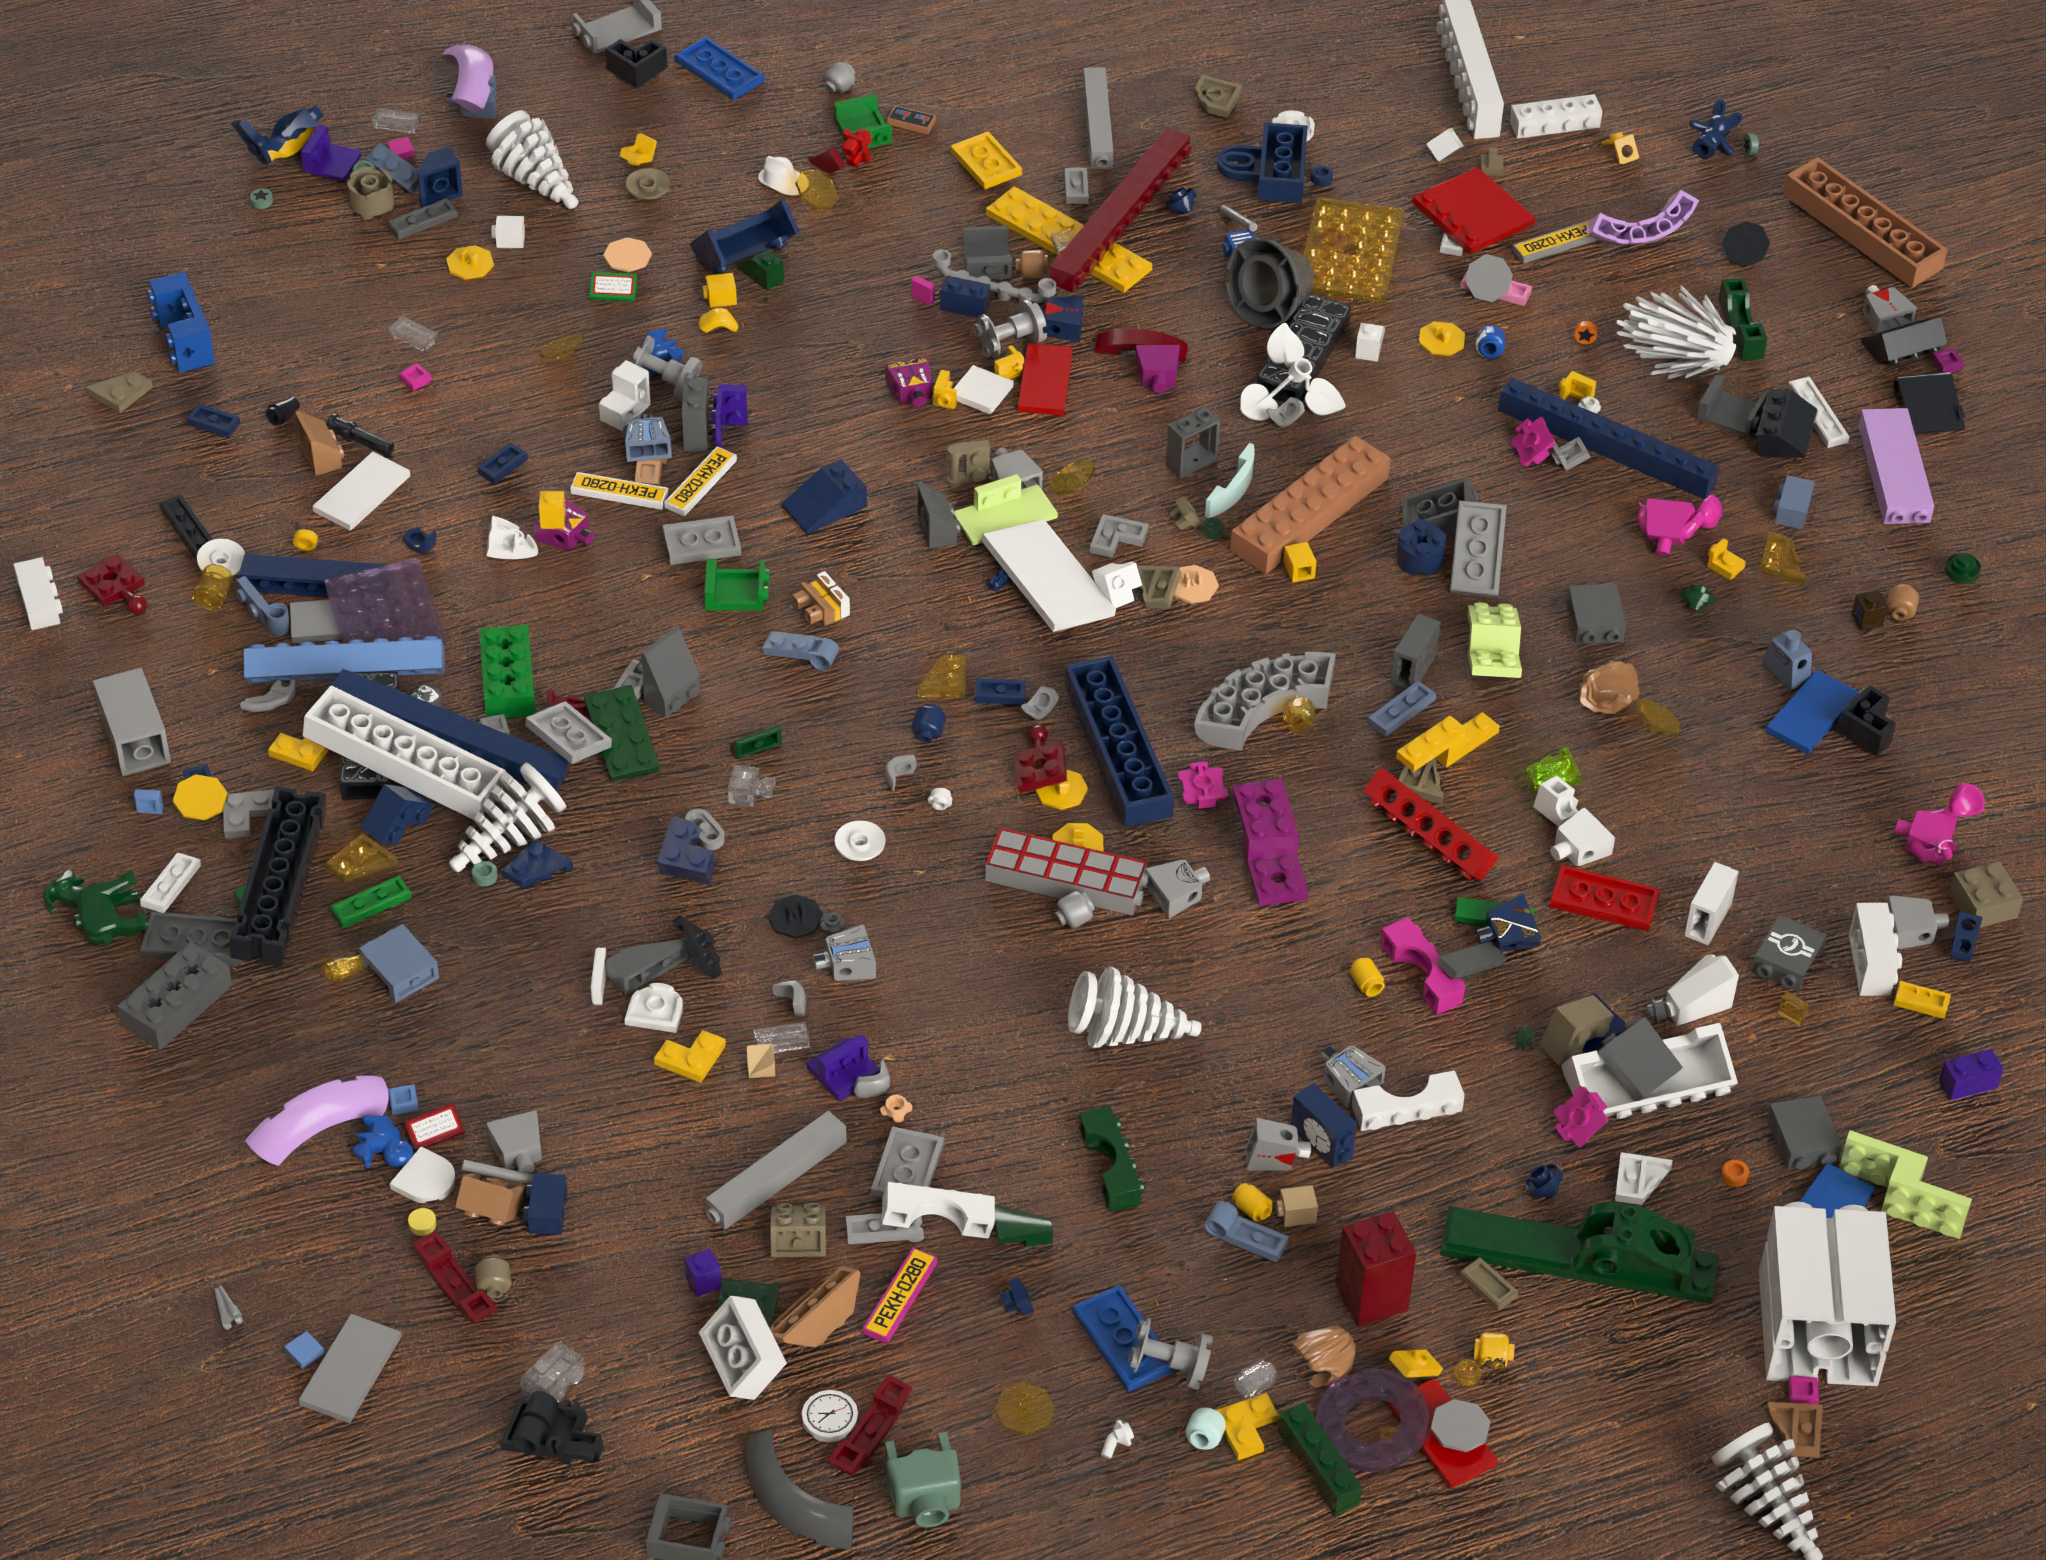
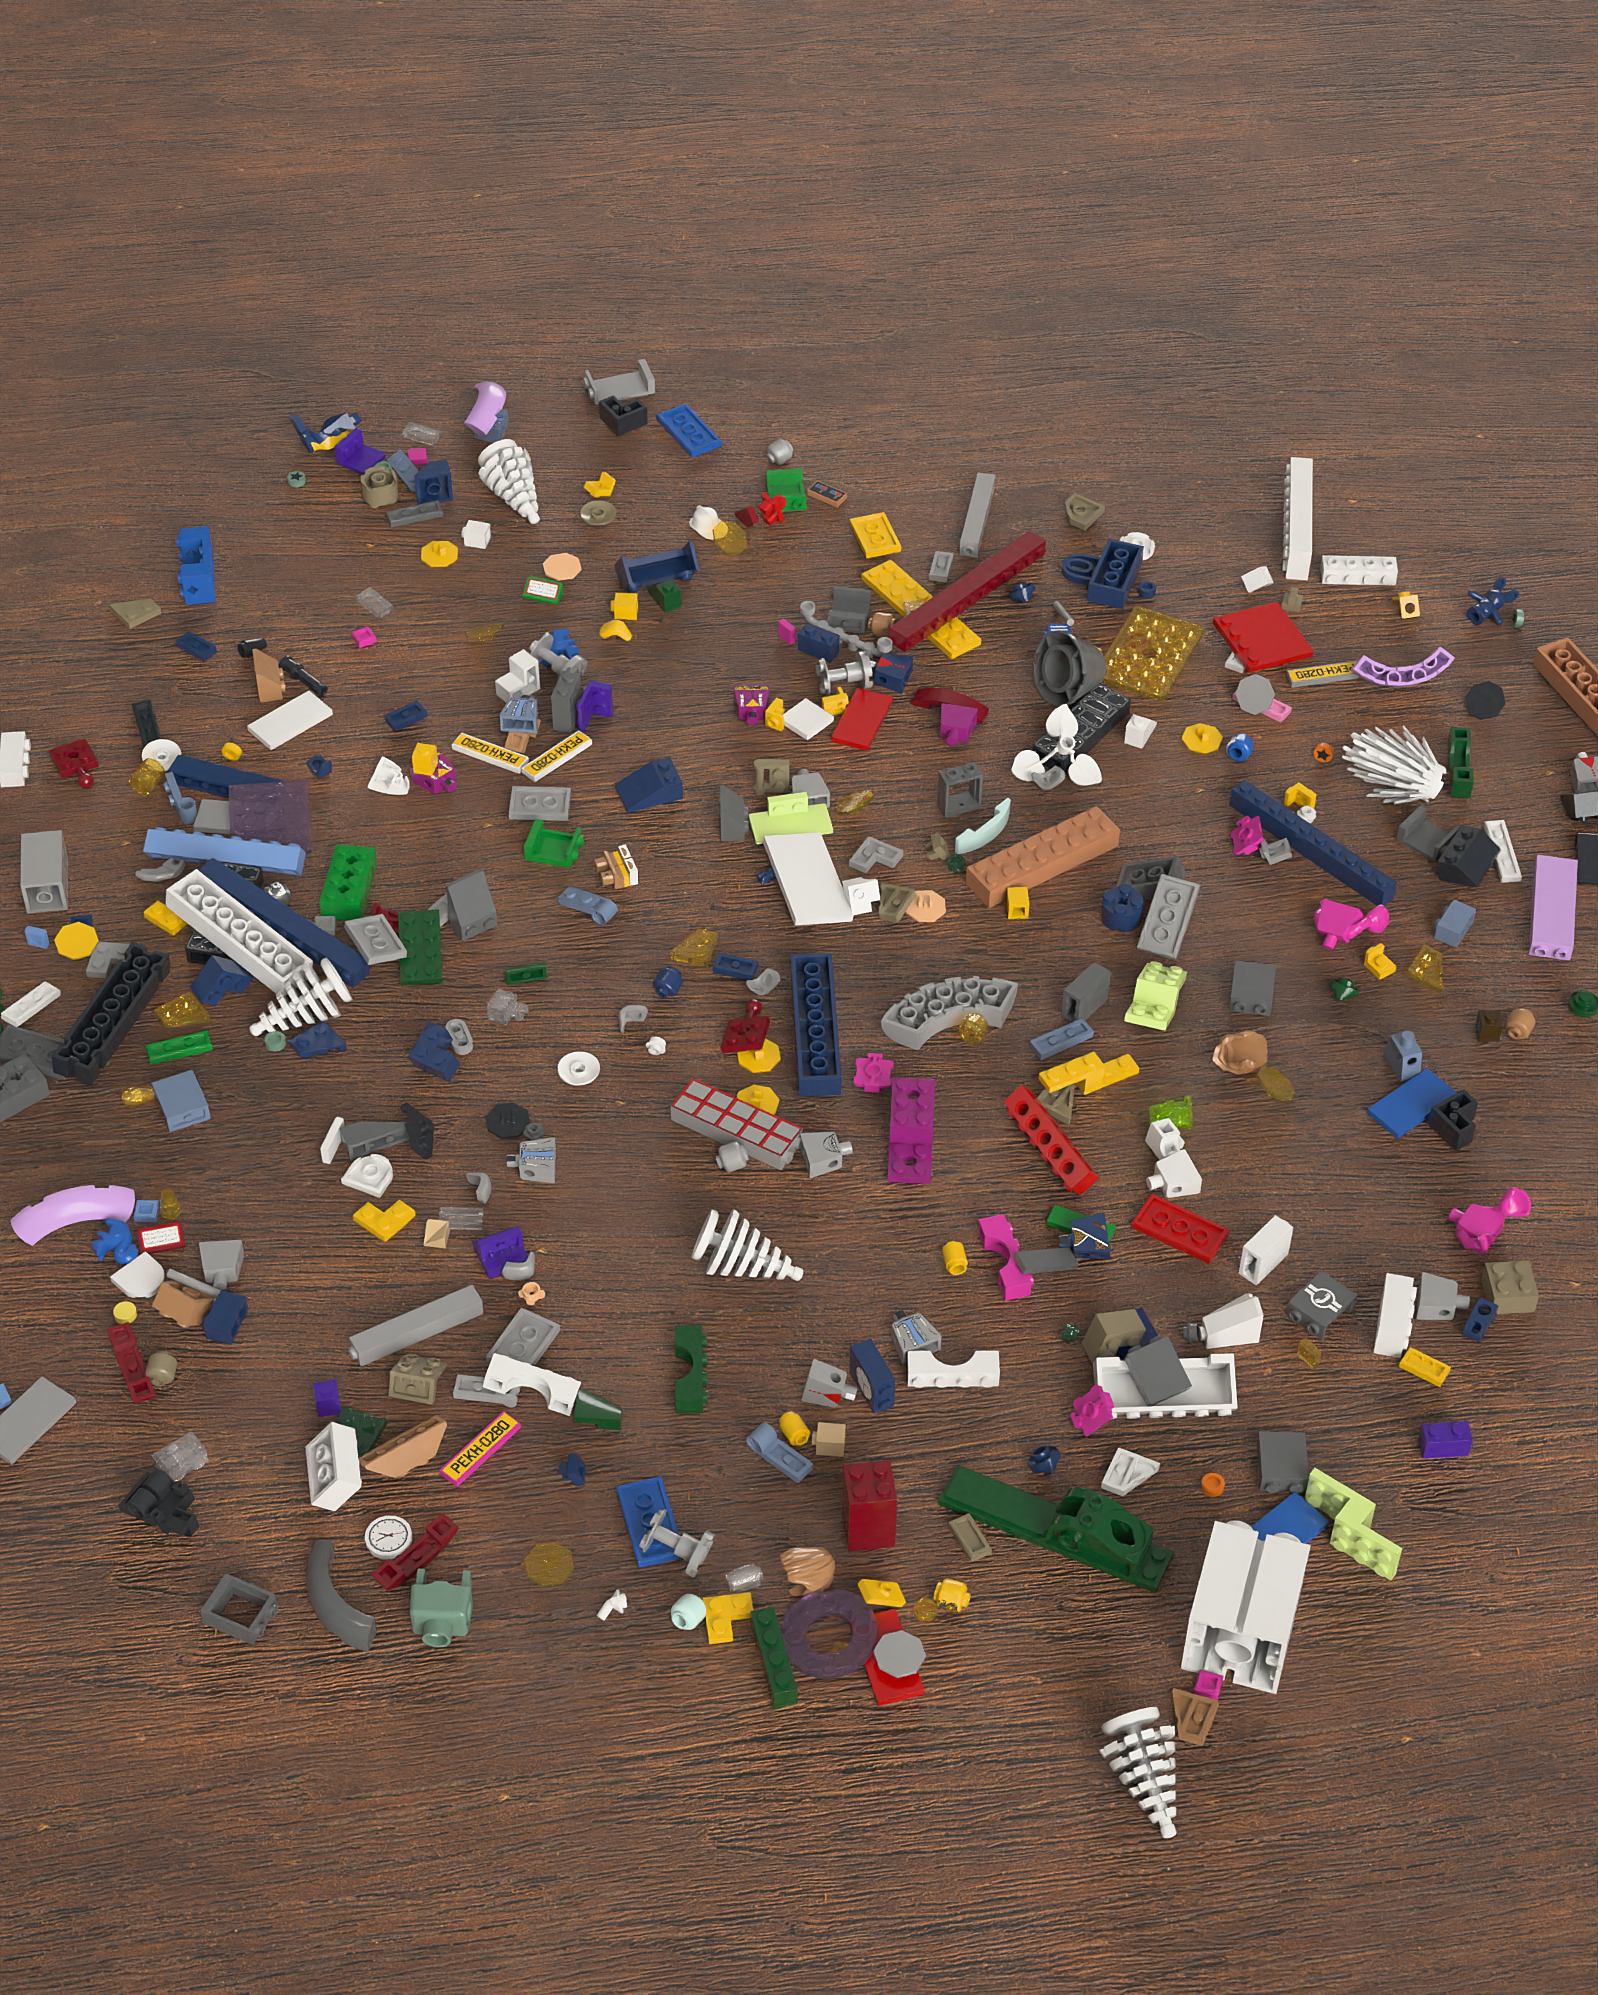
camera: 15 degrees right, 0 degrees up
none -> clear yellow cone [160,1189,182,1220]

